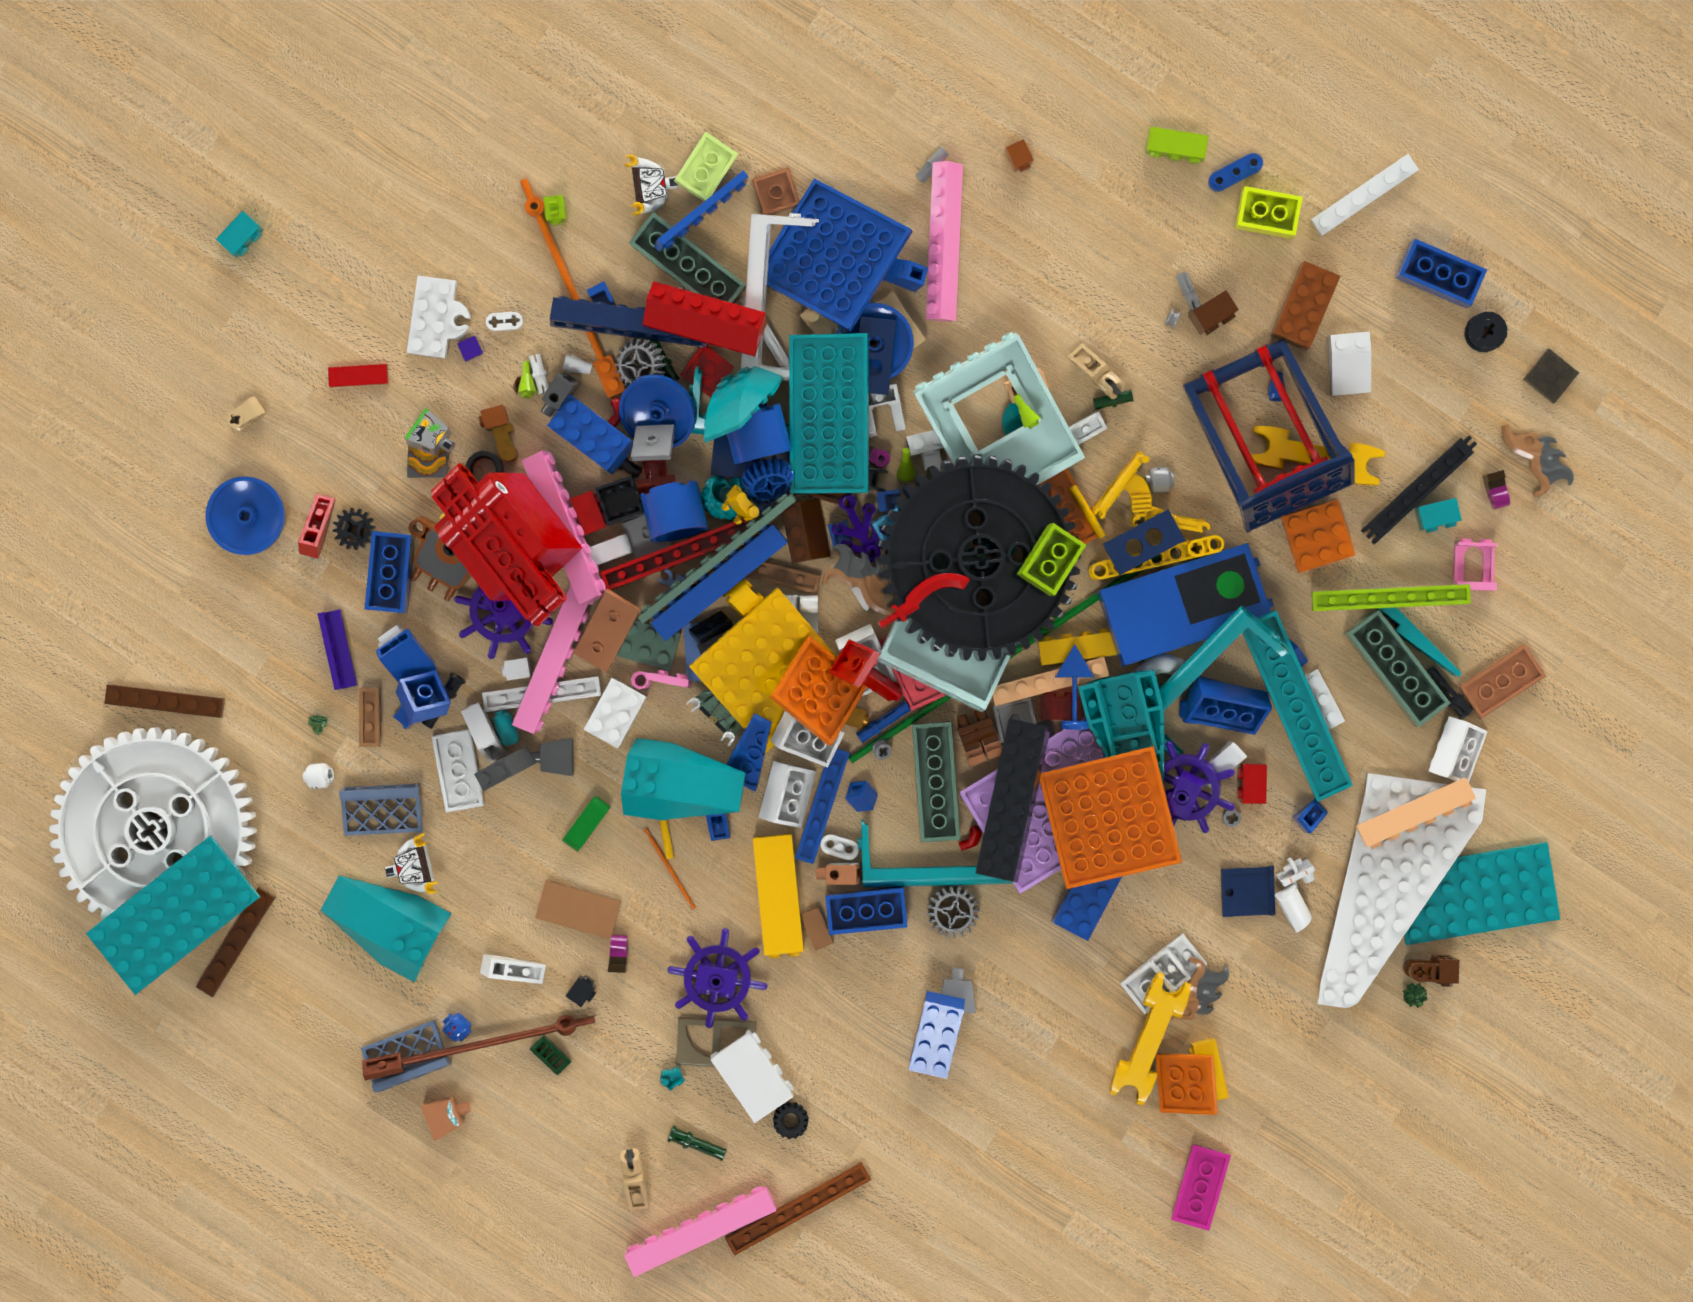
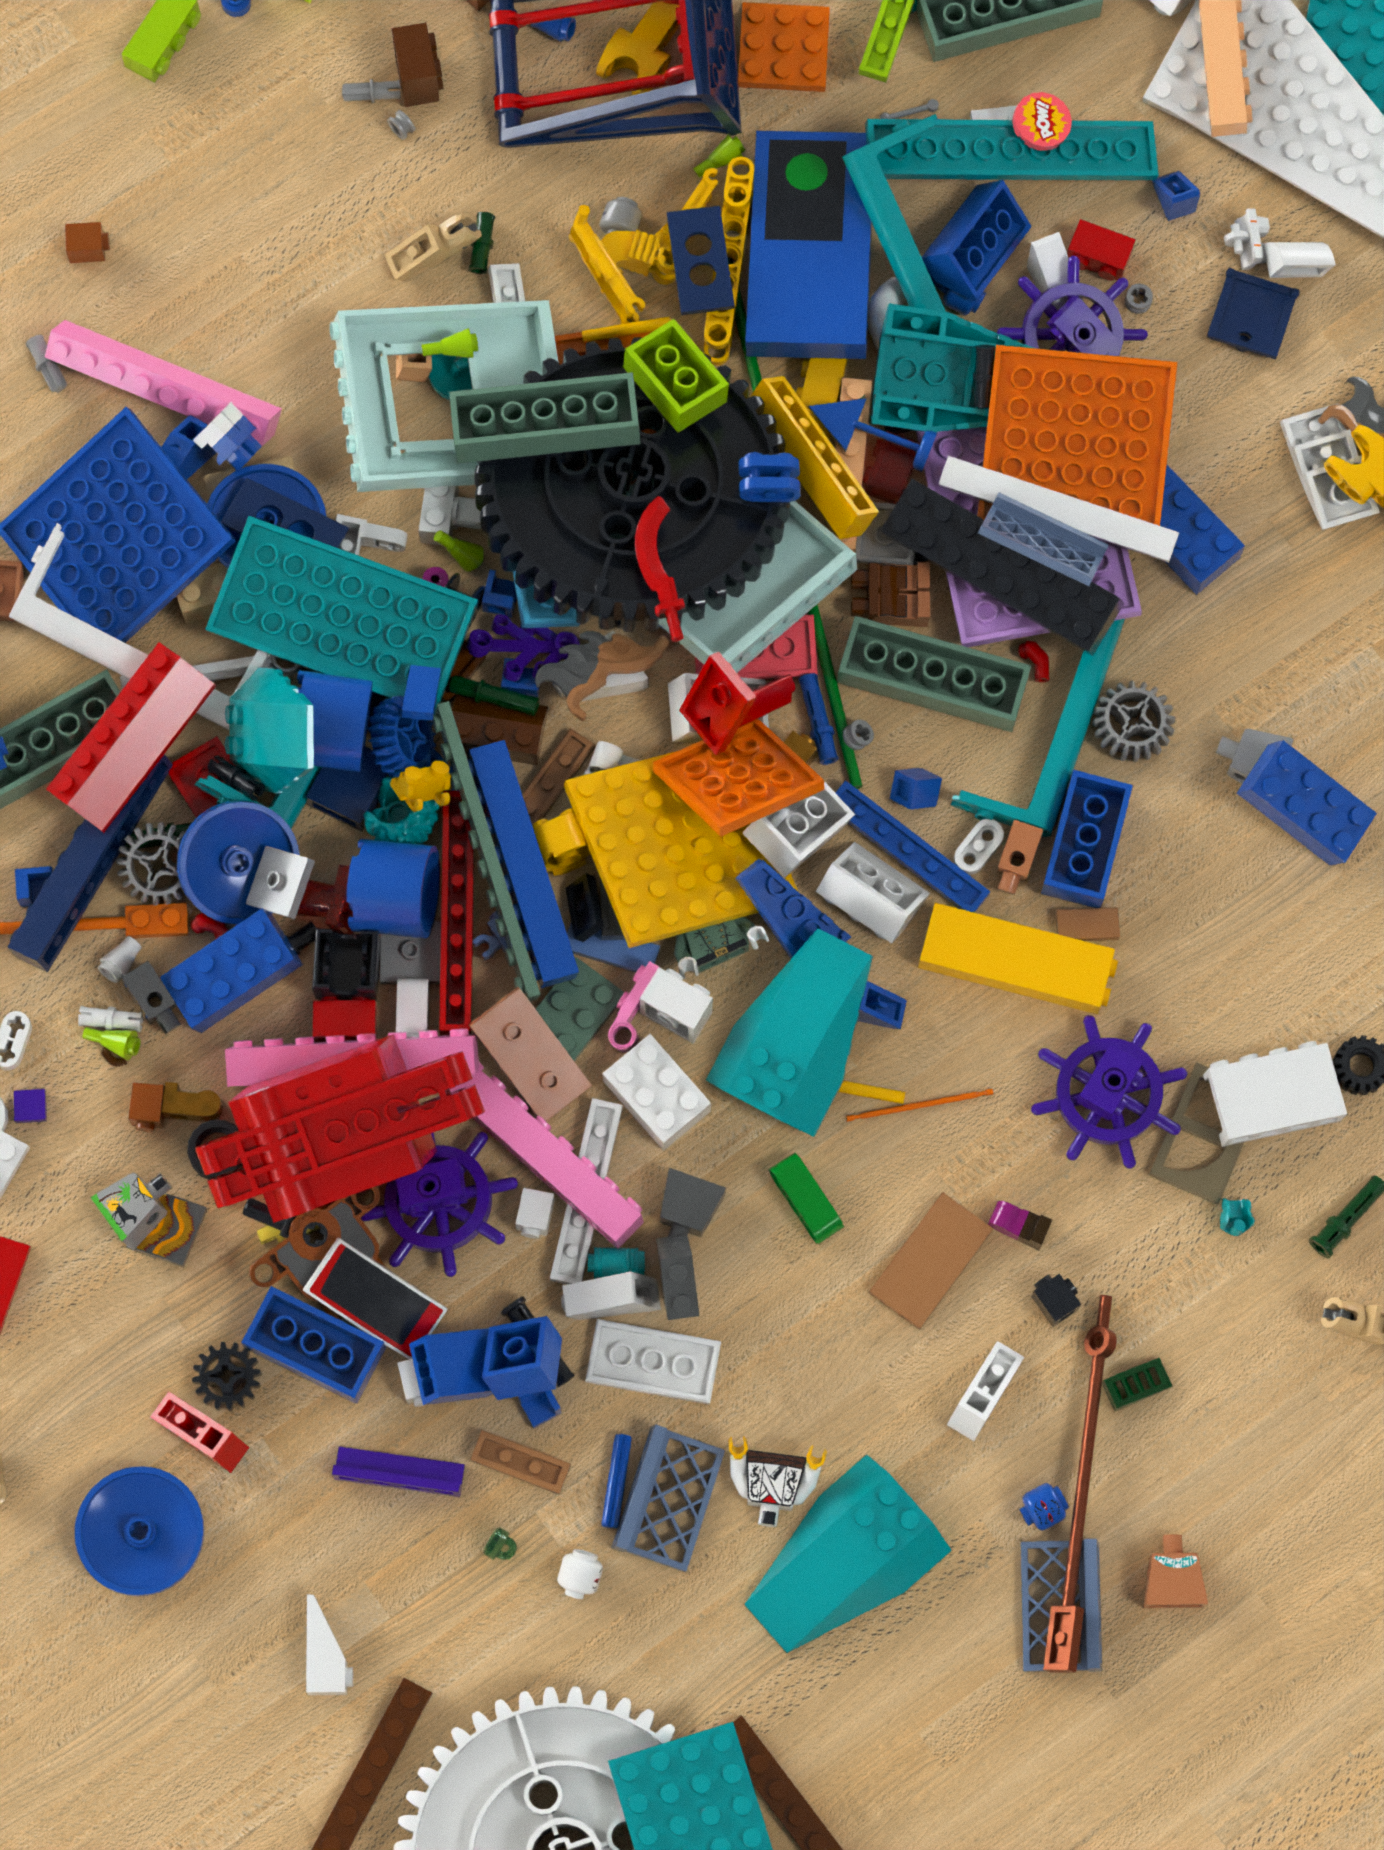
camera: 70 degrees left, 15 degrees down
none -> blue hips [193,402,262,472]
none -> black pin [207,755,265,801]
none -> black slope [303,1237,448,1360]
none -> white slope [306,1595,353,1695]
none -> blue tile [402,665,441,721]
none -> sand green brick [449,372,640,464]
none -> dark green axle [449,675,540,716]
none -> blue axle [601,1434,632,1529]
none -> white brick [640,967,713,1044]
none -> lime cone [693,134,746,178]
none -> blue brick [738,452,801,502]
none -> yellow brick [749,376,879,539]
none -> light grey hinge [880,99,939,119]
none -> white tile [938,456,1179,563]
none -> black pin [973,345,995,408]
none -> sand blue fence [978,492,1109,586]
none -> tile [1012,92,1072,151]

